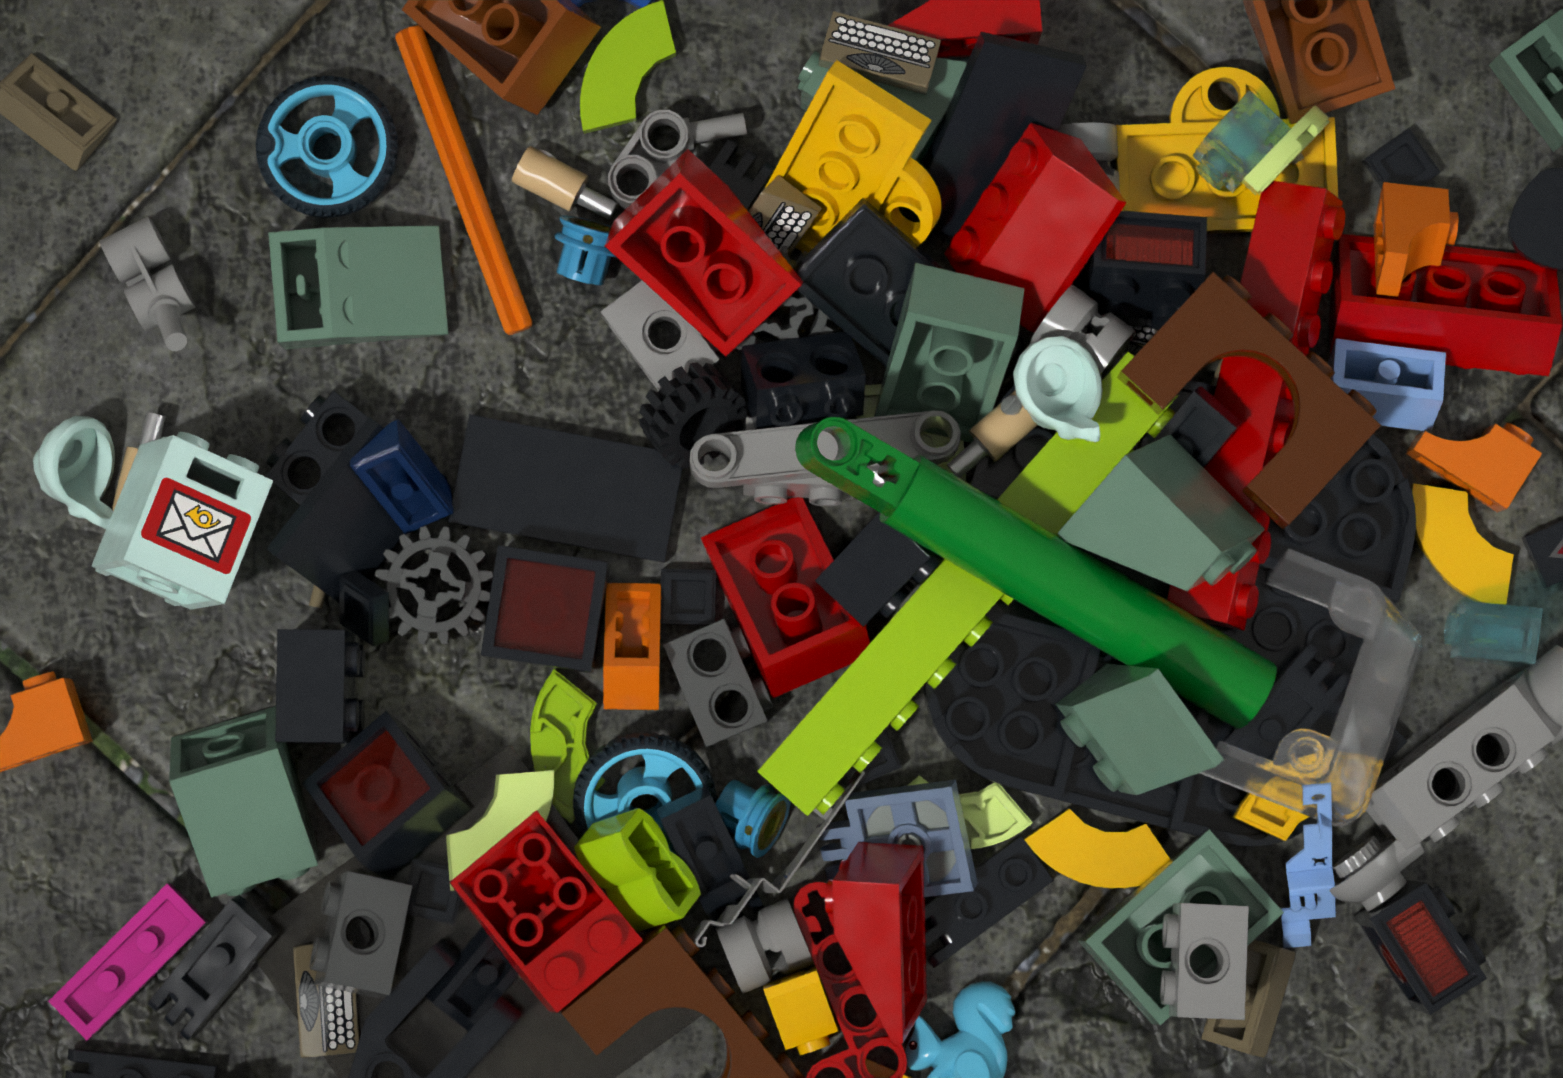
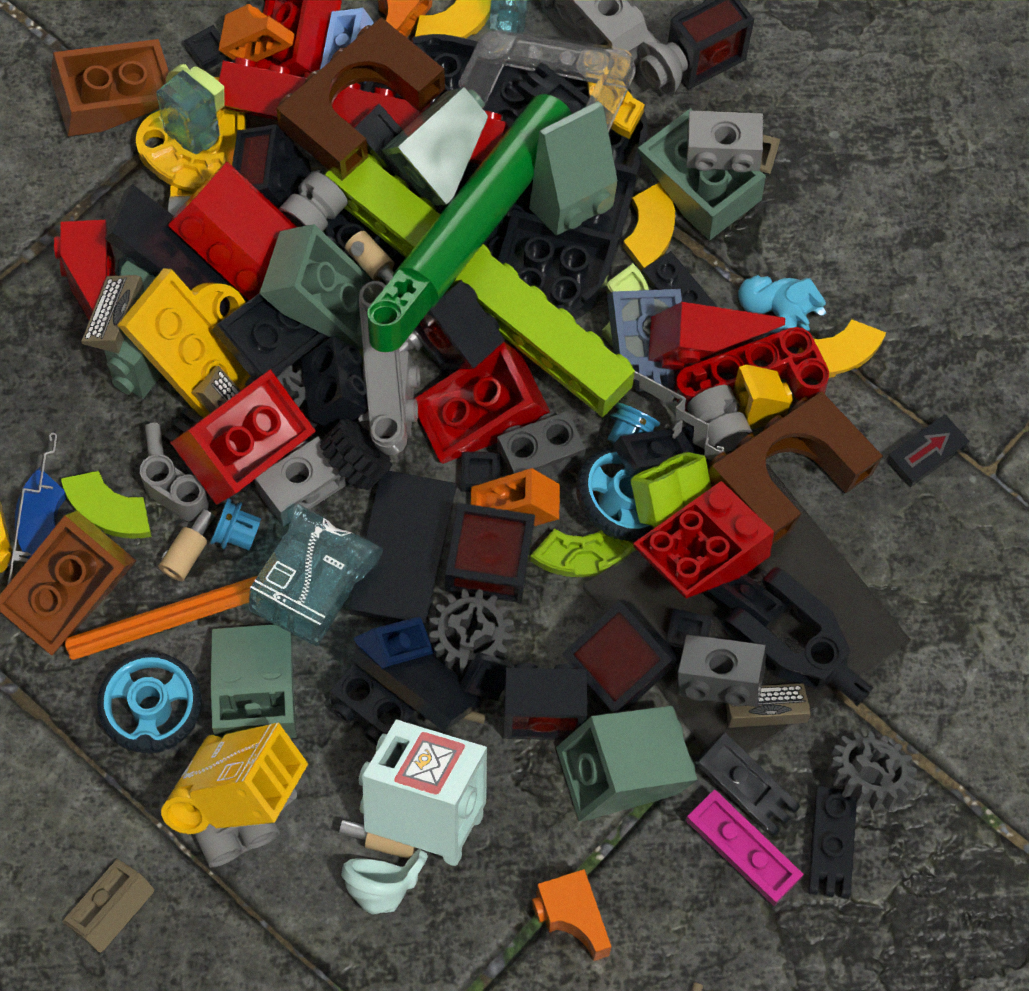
camera: 90 degrees left, 20 degrees down
yellowish green tile [446,770,554,891] -> none
light aqua hat [1013,336,1103,443] -> none
light blue piece [1281,782,1336,949] -> none
none -> yellow tile [142,139,230,192]
none -> yellow piece [161,722,308,834]
none -> clear light blue piece [249,504,383,647]

